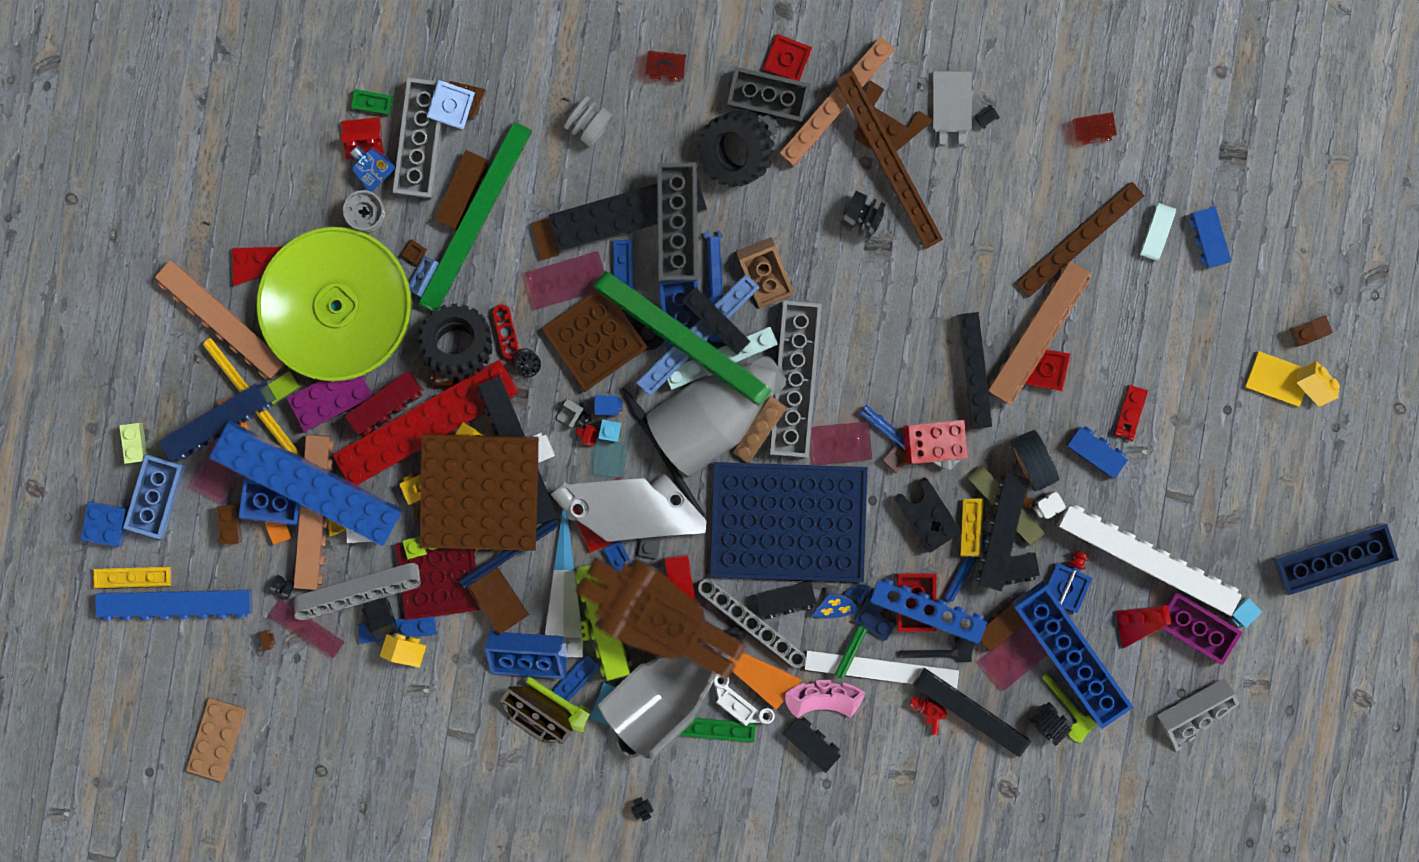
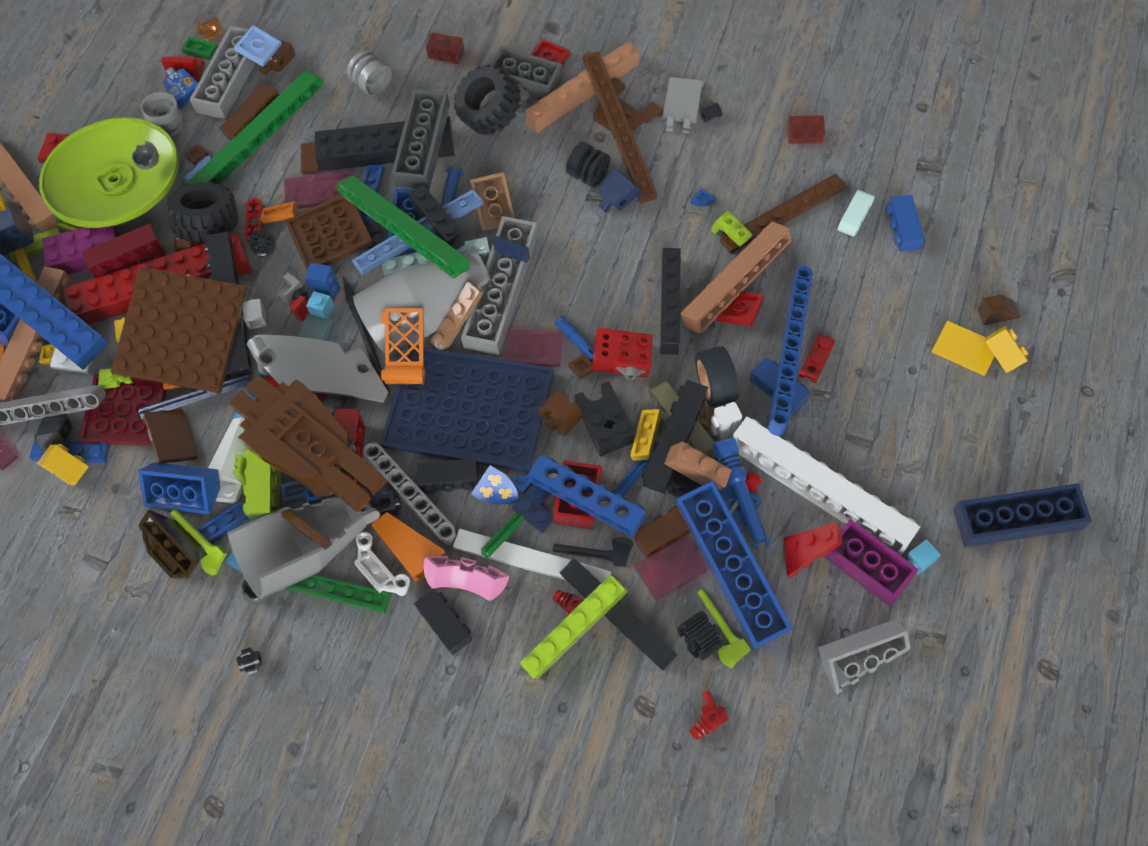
camera: 15 degrees right, 25 degrees down
none -> dark grey hair [132,141,159,170]
none -> clear orange bracket [195,17,223,41]
none -> orange tile [260,201,297,224]
none -> reddish brown tile [281,509,329,548]
none -> orange piece [381,308,425,384]
none -> dark blue tile [493,236,530,263]
none -> lime brick [520,575,628,679]
none -> reddish brown brick [537,391,583,436]
none -> dark blue torso [598,167,641,213]
none -> nougat brick [664,442,732,490]
none -> red piece [688,691,729,741]
none -> blue tile [691,189,716,206]
none -> lime bracket [710,210,752,247]
none -> blue piece [713,437,771,550]
none -> blue beam [768,266,813,436]

